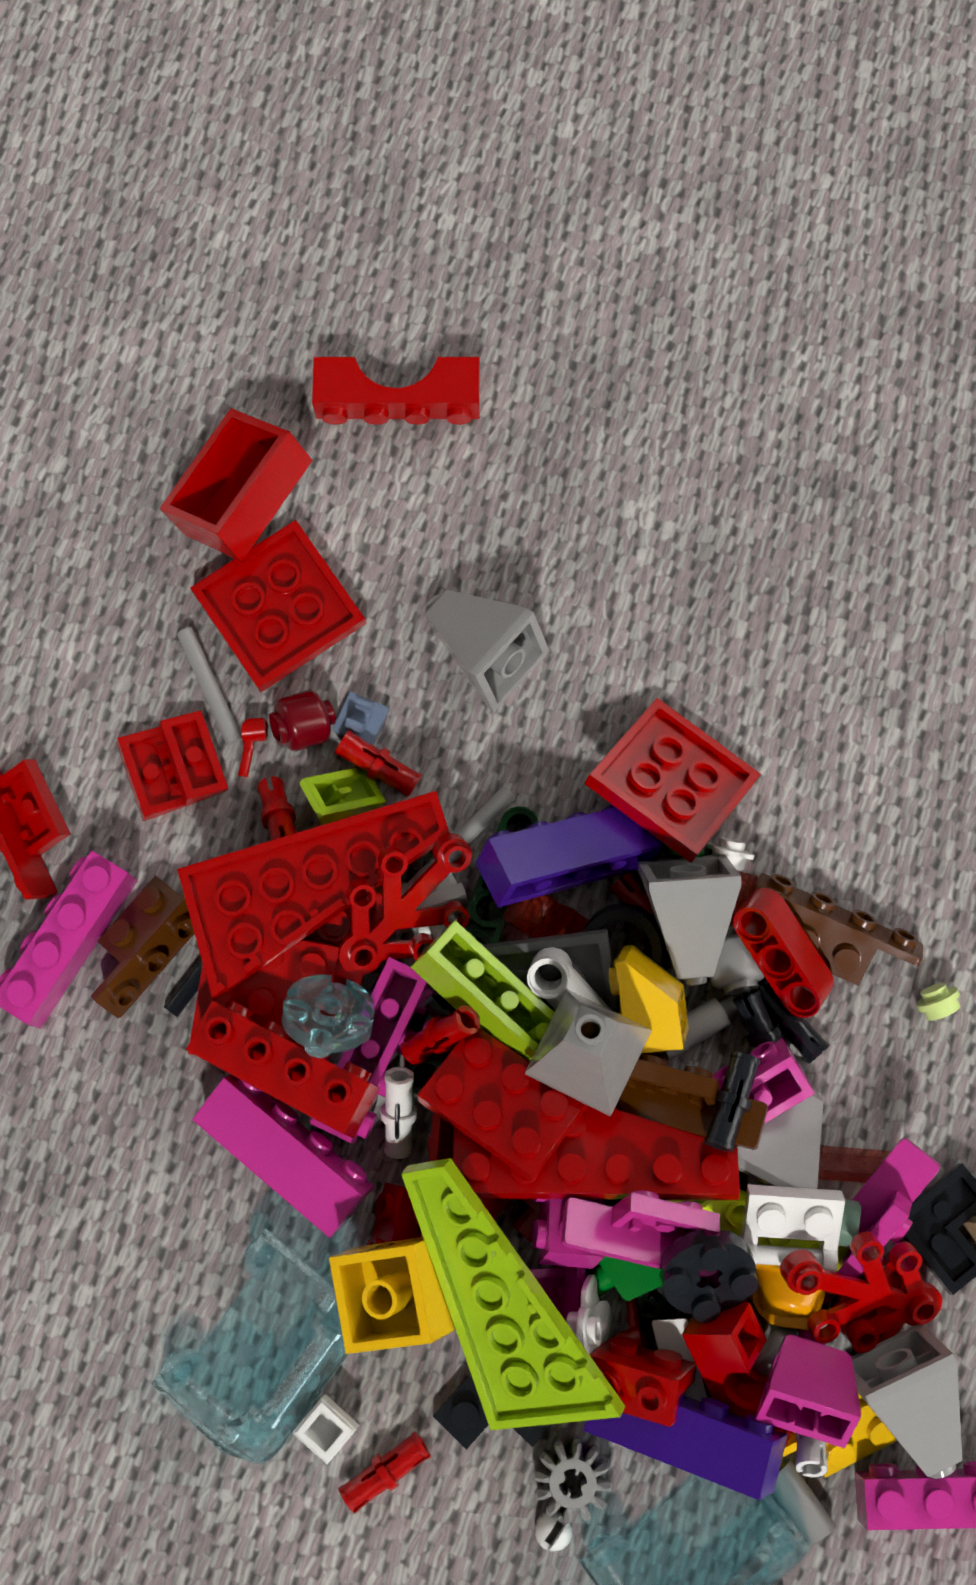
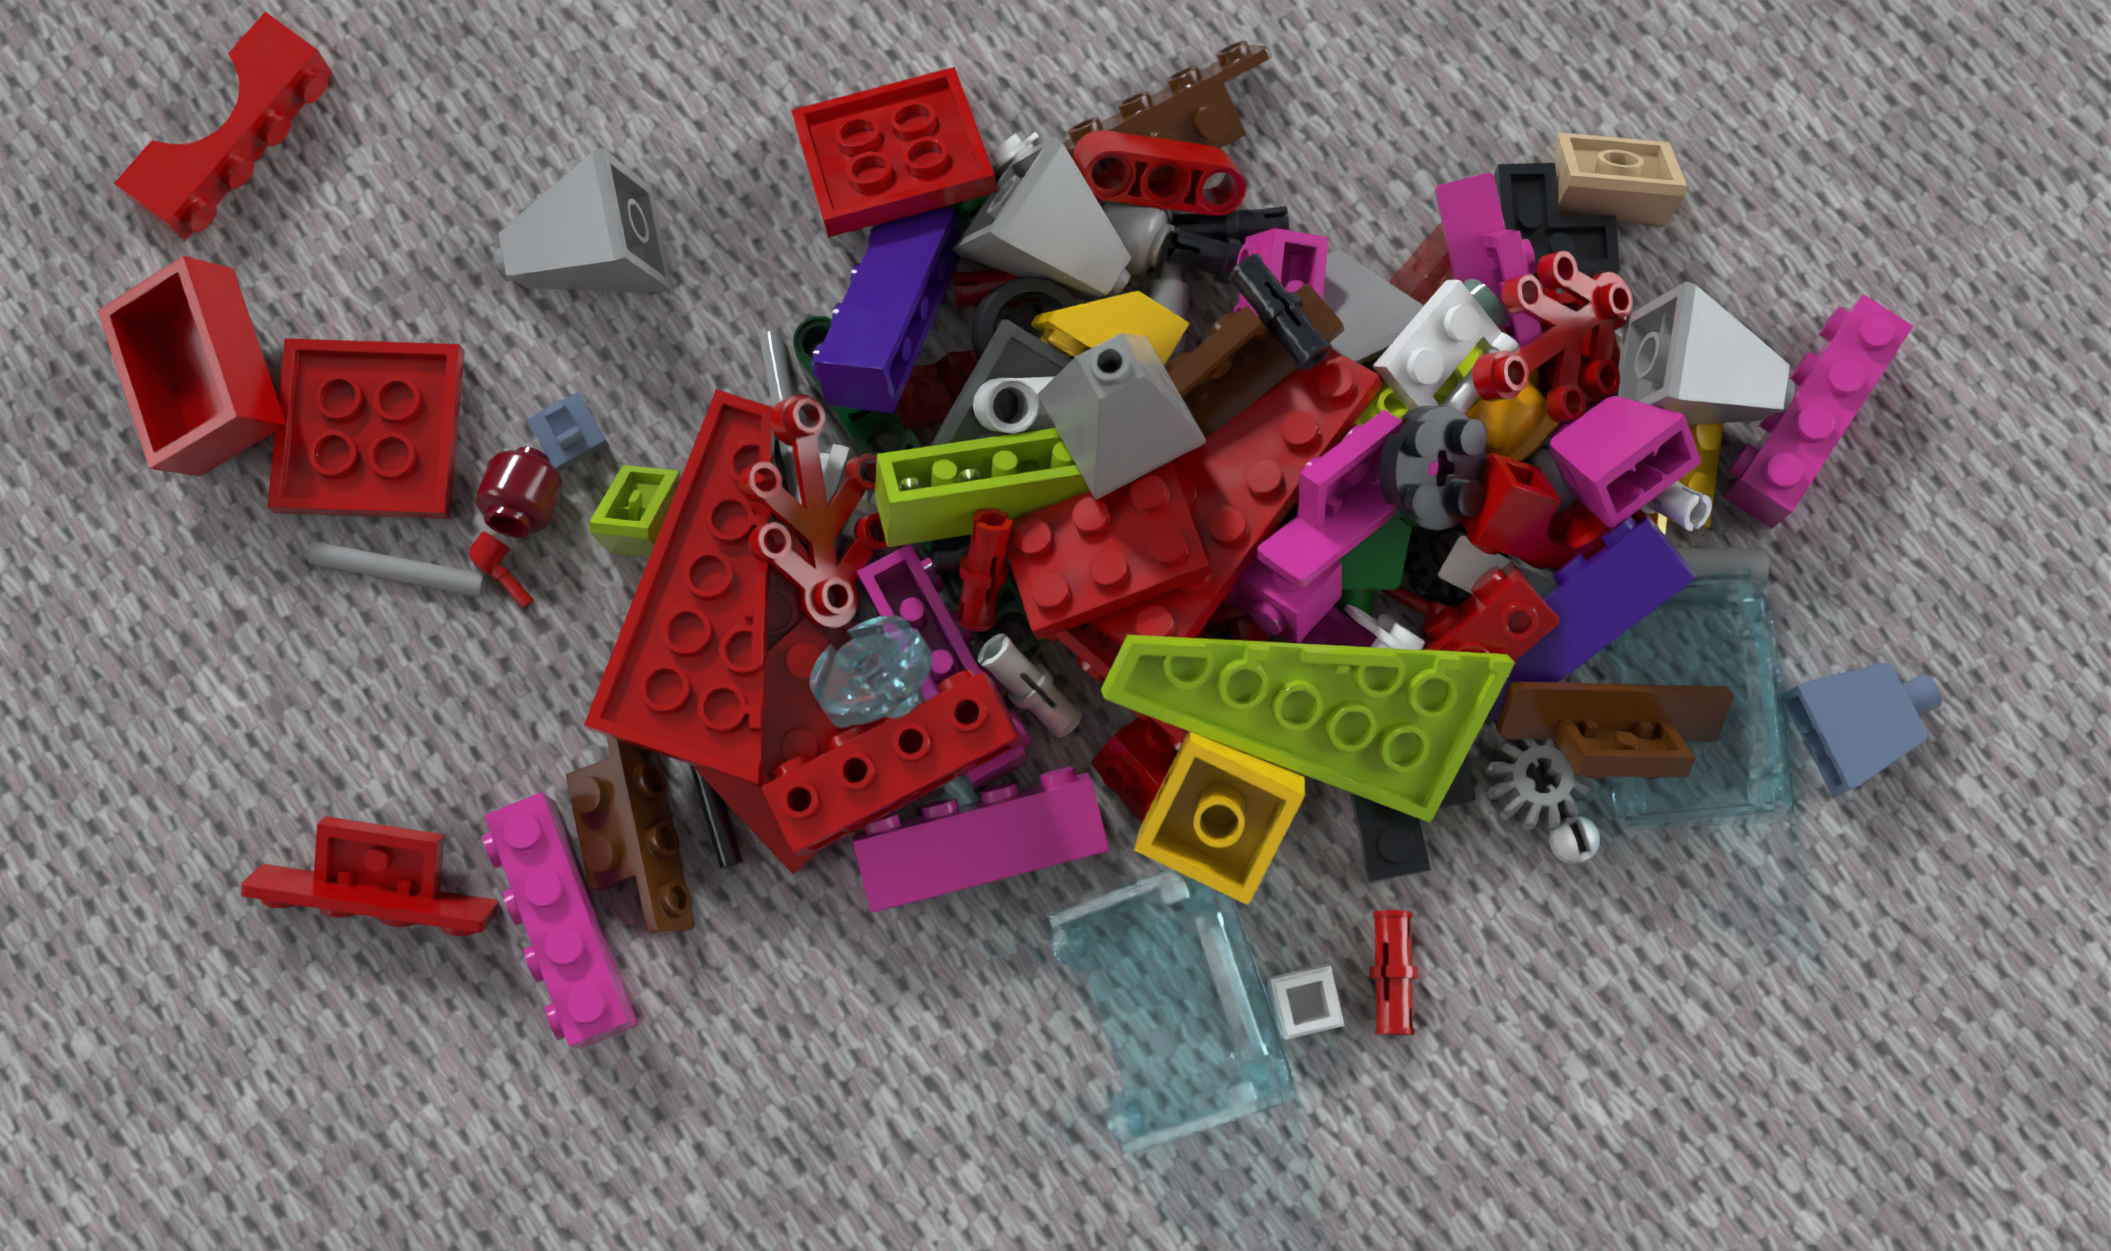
camera: 60 degrees left, 0 degrees up
red slope [116,710,228,821] -> none
red pin [257,776,296,840] -> none
red pin [334,730,423,798] -> none
yellowish green plate [916,983,961,1021] -> none
none -> reddish brown bracket [1496,682,1734,780]

